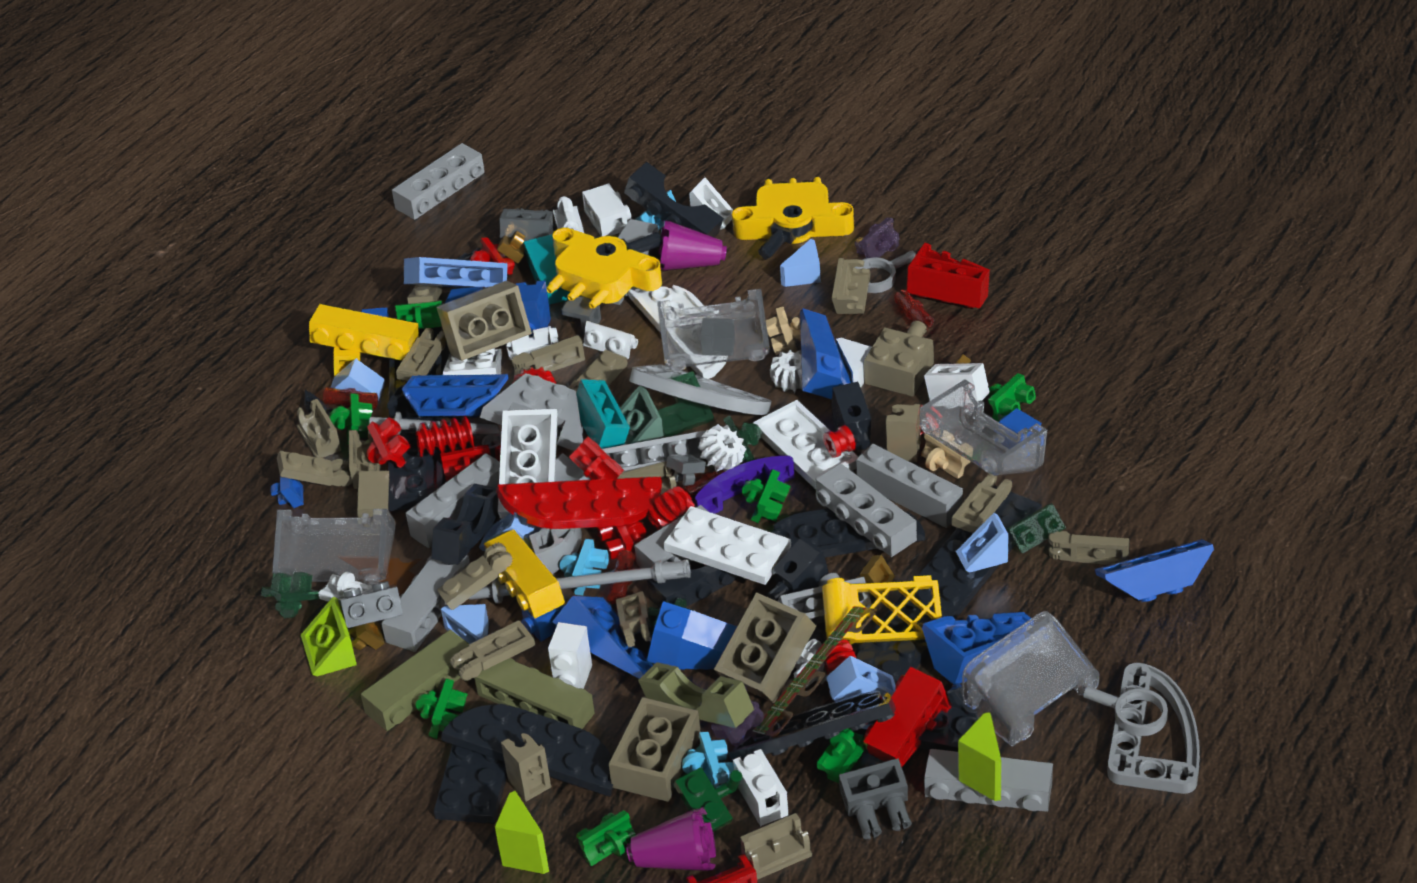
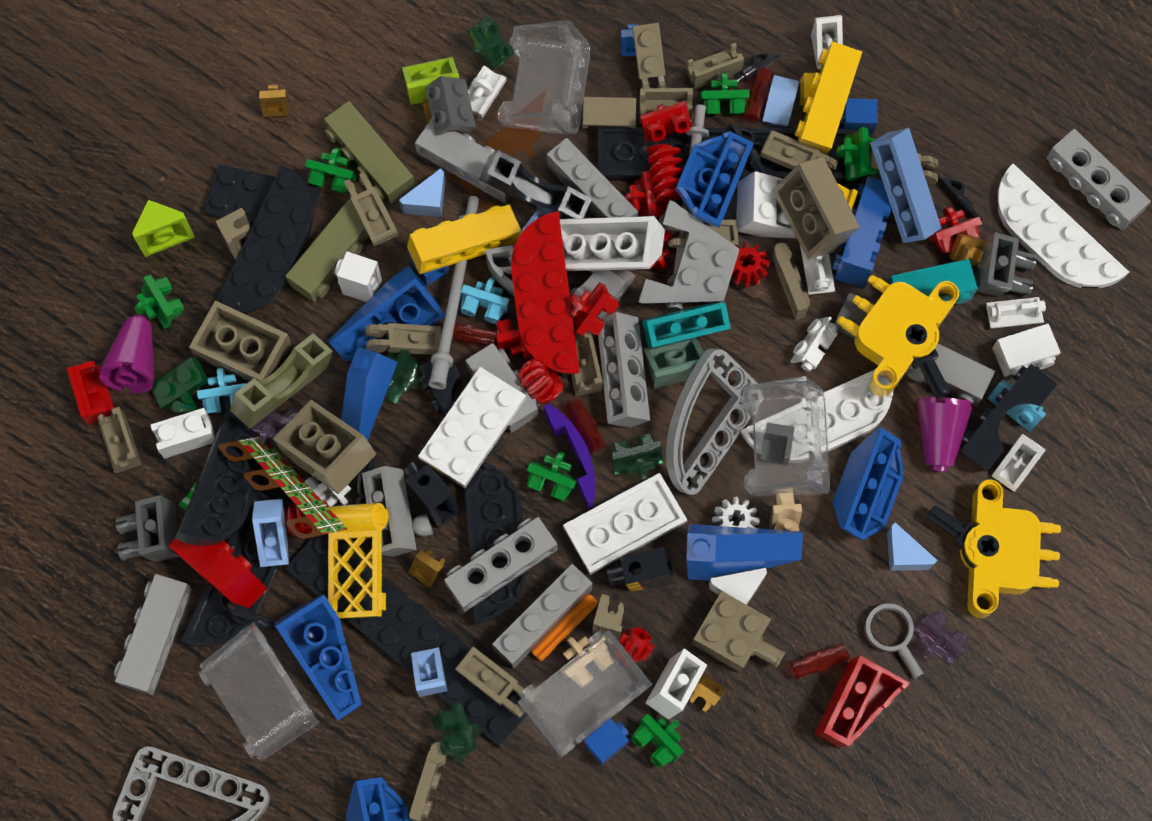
camera: 90 degrees right, 30 degrees up
dark tan hinge [437,542,513,610] -> none
dark tan hinge [568,349,628,392] -> none
clear green plate [657,371,714,438] -> none
dark grey tile [666,455,706,485] -> none
white gear [698,424,746,472] -> none
red wheel [823,425,856,458] -> none
dark tan hinge [832,258,871,314] -> none
lime slope [958,712,1001,801] -> none
light grey piece [1084,686,1168,736] -> none
none -> pearl gold tile [259,84,289,117]
none -> white slope [811,15,843,69]
none -> blue wedge [832,428,904,540]
none -> white plate [997,164,1129,288]

